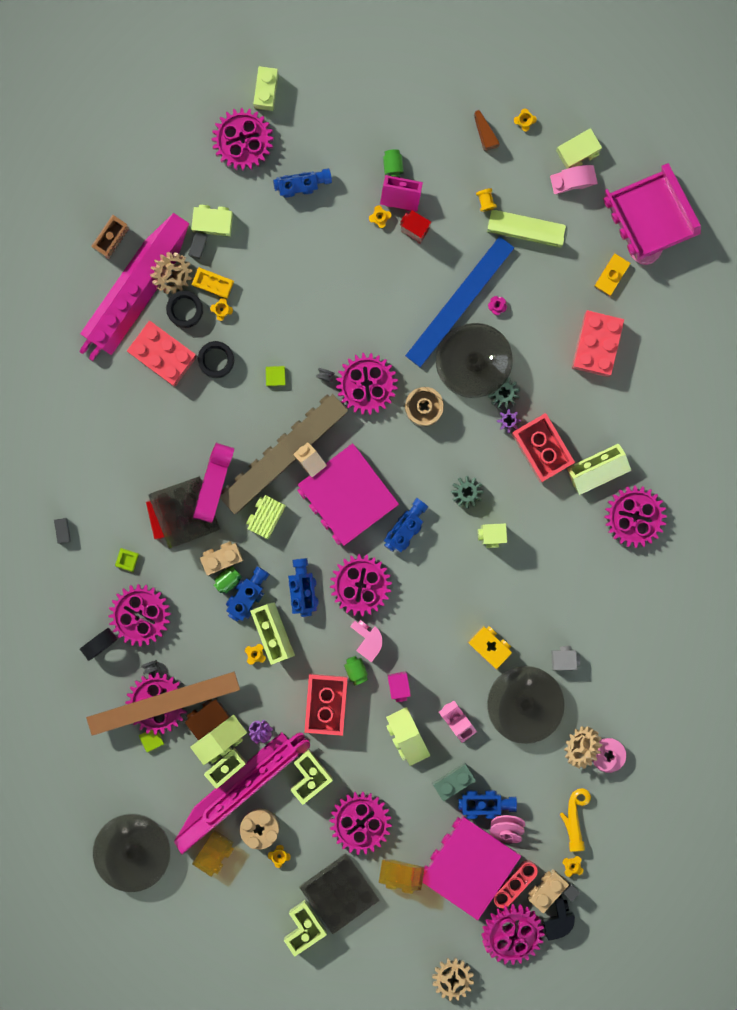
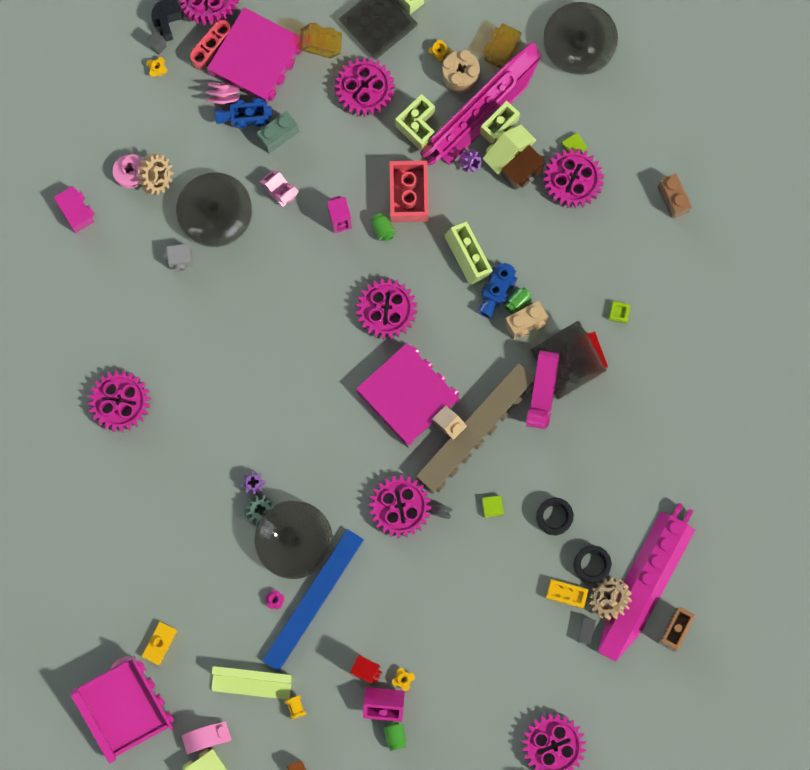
camera: 175 degrees right, 10 degrees down
dark grey piece [54,518,71,544] -> none
black tyre [80,628,118,661] -> none
medium nougat tile [86,671,240,736] -> none
dark pink gear [108,584,171,646] -> none
coral brick [127,320,198,387] -> none
dark grey bush [141,660,160,674] -> none
yellowish green brick [191,205,233,237] -> none
yellow plate [210,298,233,321] -> none
yellow plate [245,644,266,665] -> none
yellowish green brick [246,495,286,540] -> none
blue brick [273,168,332,198] -> none
blue brick [288,558,319,617] -> none
bright pink brick [350,620,382,662] -> none
blue brick [384,498,428,552] -> none
yellowish green brick [386,707,430,766] -> none
tan brick [405,387,444,427] -> none
sand green gear [451,476,484,509] -> none
yellow brick [467,626,512,670] -> none
yellowish green brick [478,523,507,548] -> none
coral brick [511,413,575,483] -> none
tan brick [527,869,569,913] -> none
yellow plant [560,788,591,852] -> none
yellowish green brick [567,444,631,495] -> none
coral brick [572,310,624,377] -> none
none -> dark pink brick [54,186,95,233]
none -> medium nougat brick [658,173,692,219]

